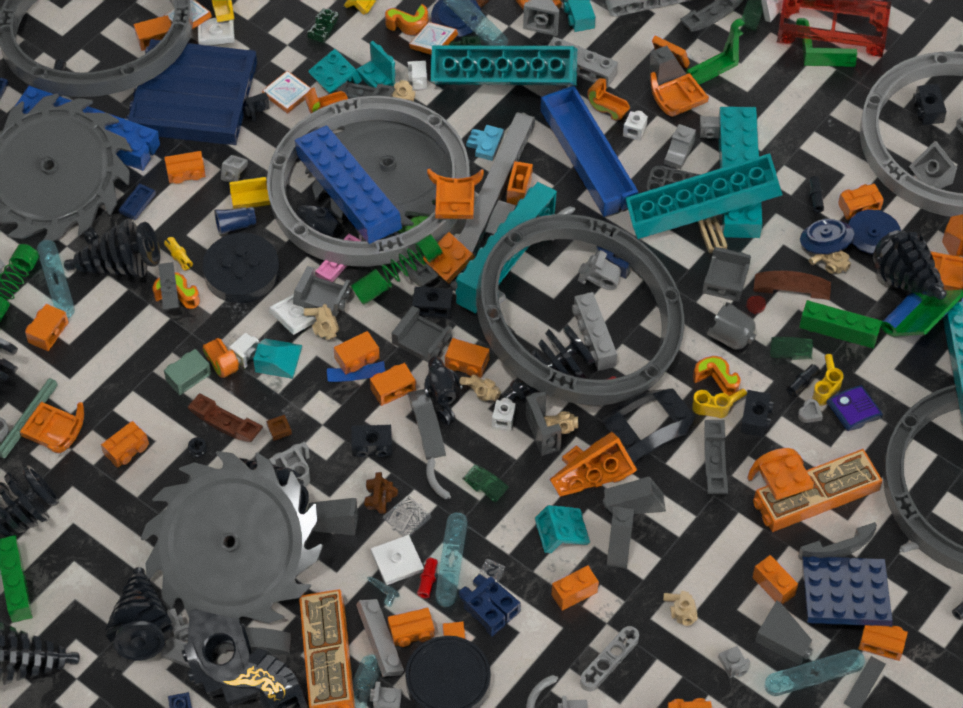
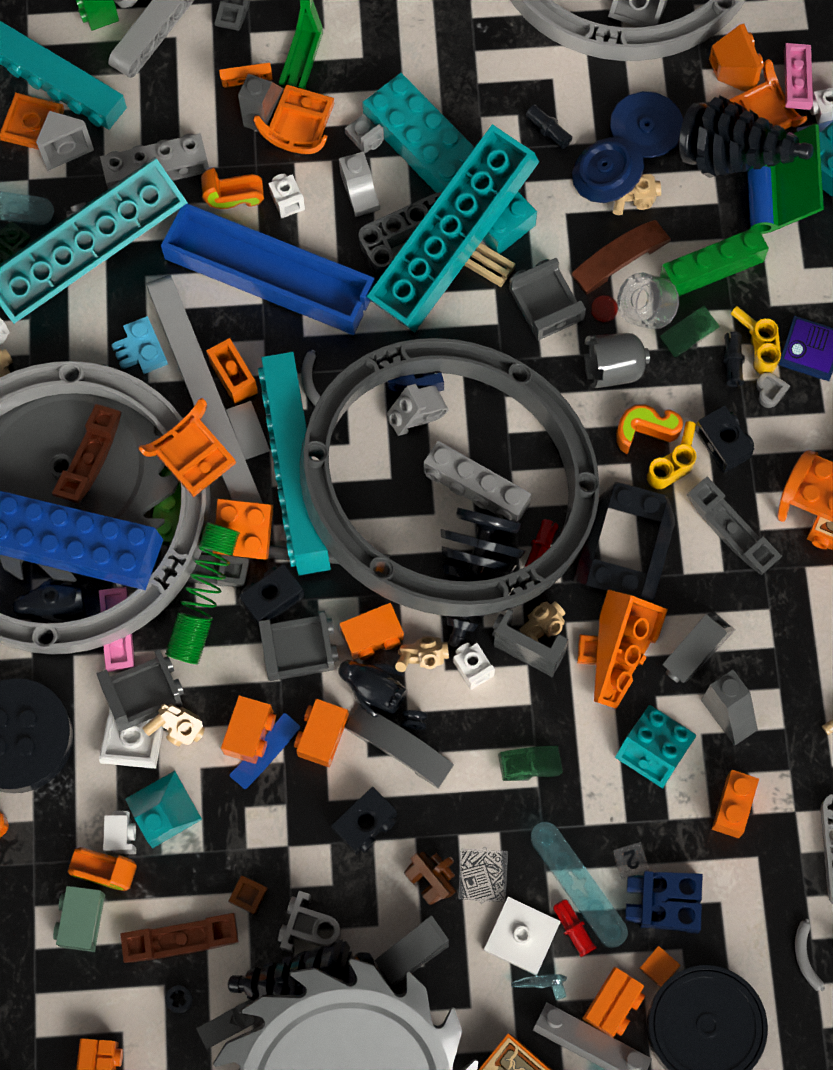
camera: 40 degrees left, 15 degrees up
light grey piece [426,457,451,499] -> none
orange brick [838,184,883,219] -> none
none -> copper slope [52,404,121,503]
none -> clear piece [617,272,679,329]

